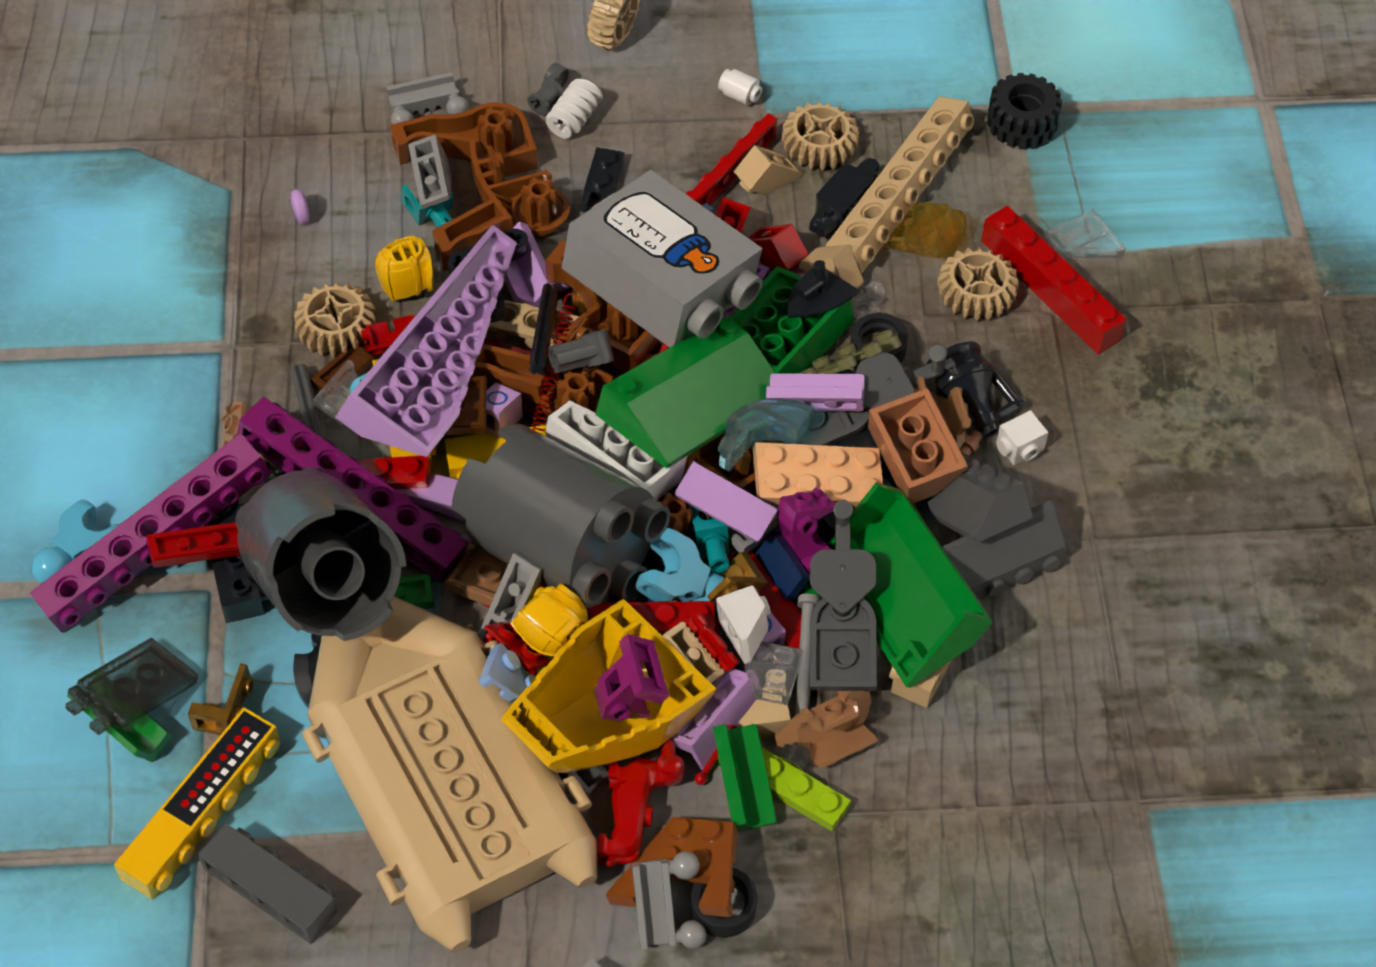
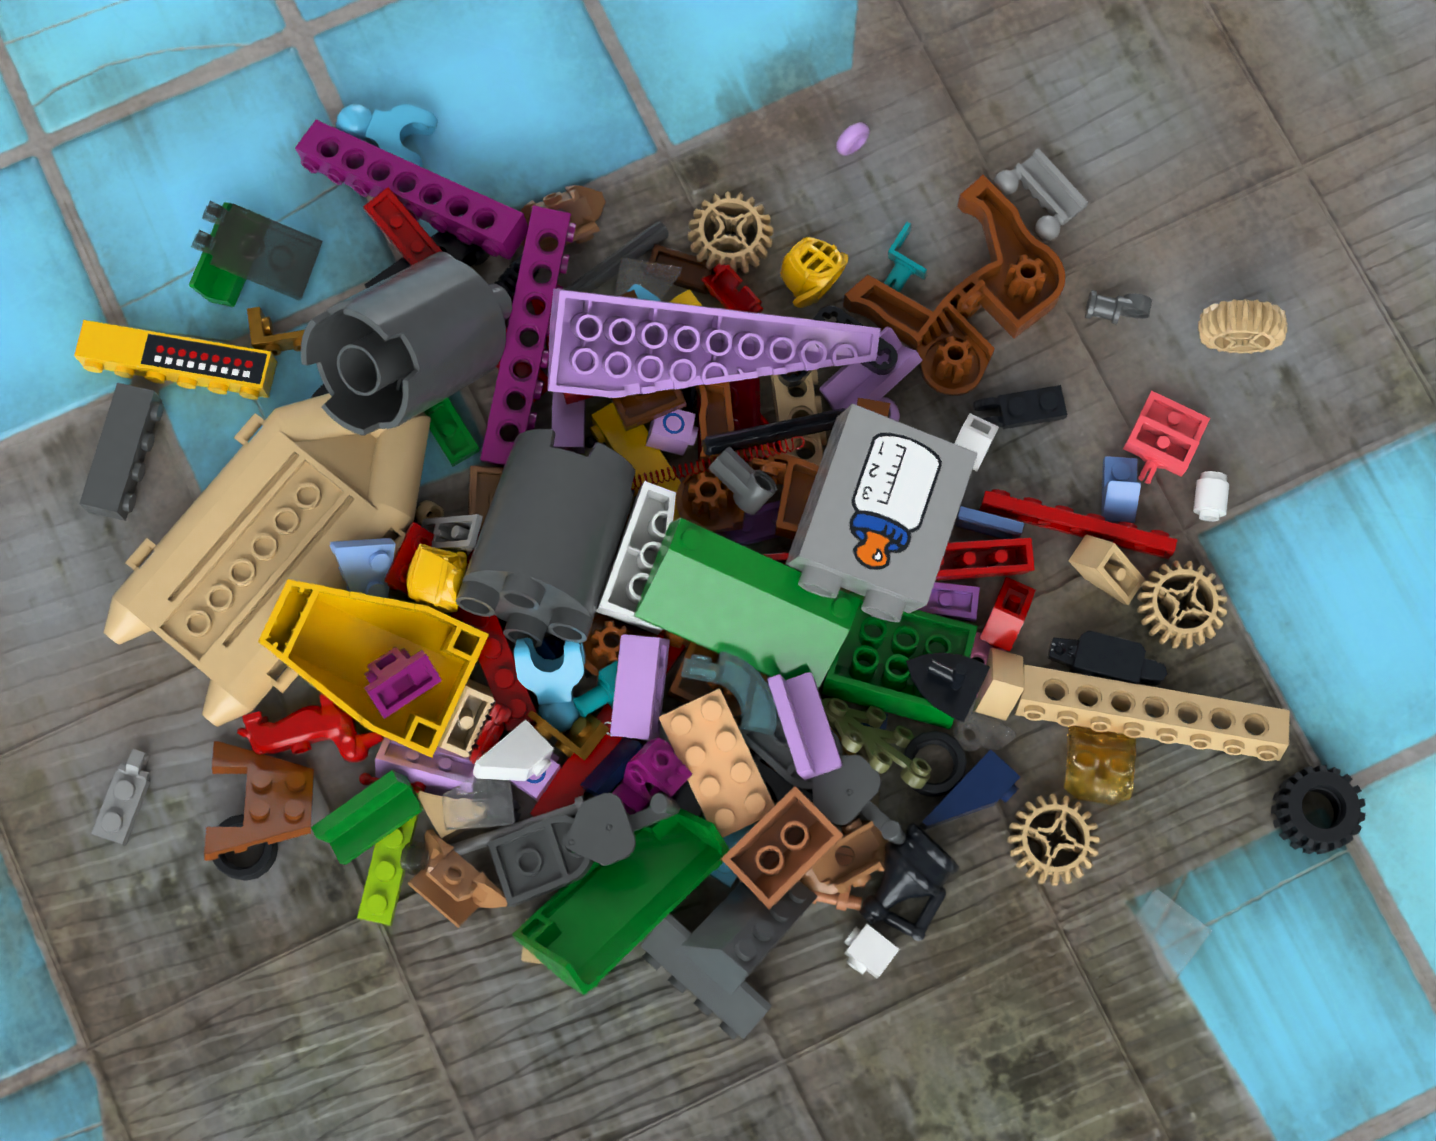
camera: 70 degrees right, 20 degrees up
light grey slope [408,134,452,209] -> none
white piece [546,79,603,139] -> none
light grey gear [631,851,707,950] -> none
red brick [981,205,1127,355] -> none
none -> dark blue slope [919,749,1020,830]
none -> medium blue slope [1101,456,1141,524]
none -> coral plate [1123,391,1210,484]

